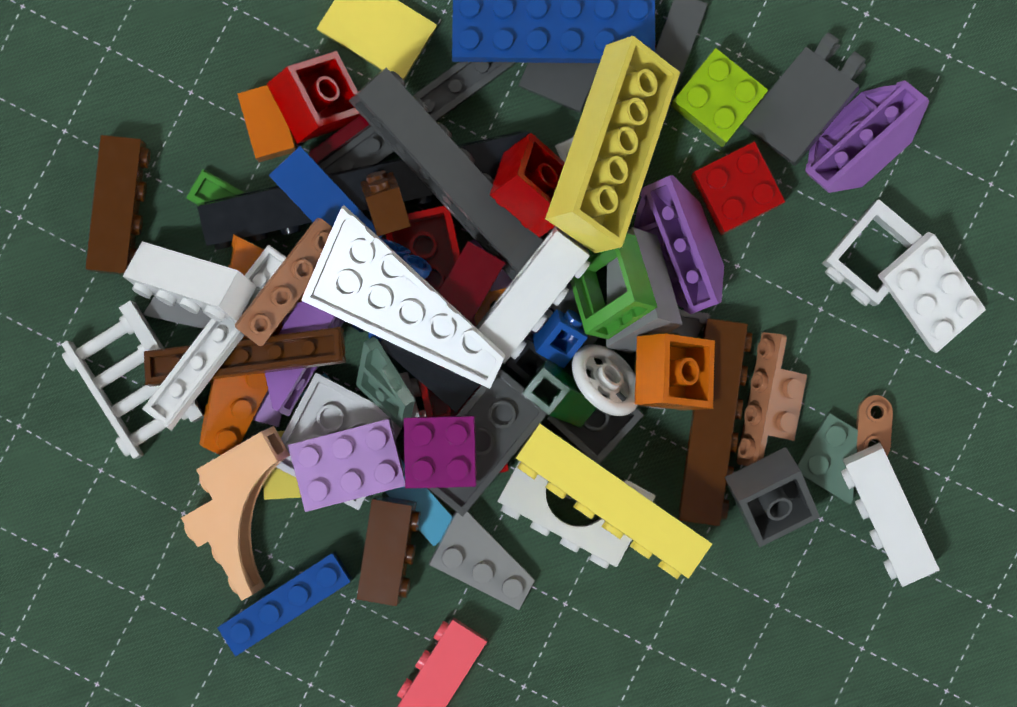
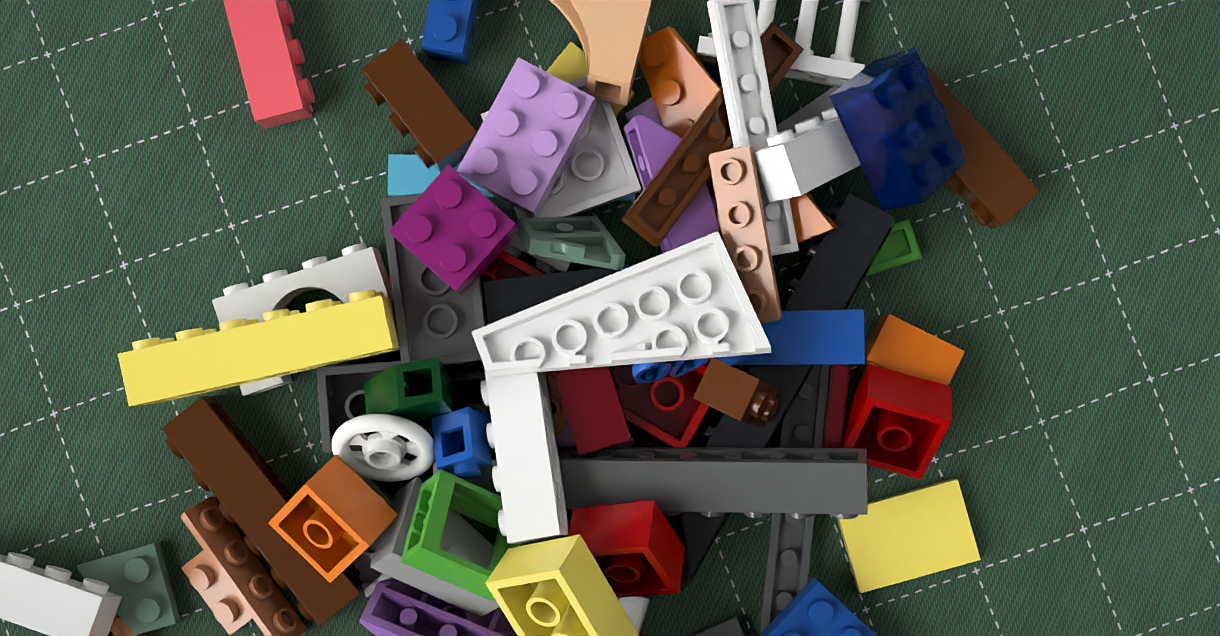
camera: 140 degrees right, 0 degrees up
light grey wing [429,511,535,610] -> none
dark grey brick [725,447,820,548] -> none
none -> clear blue brick [829,47,967,211]

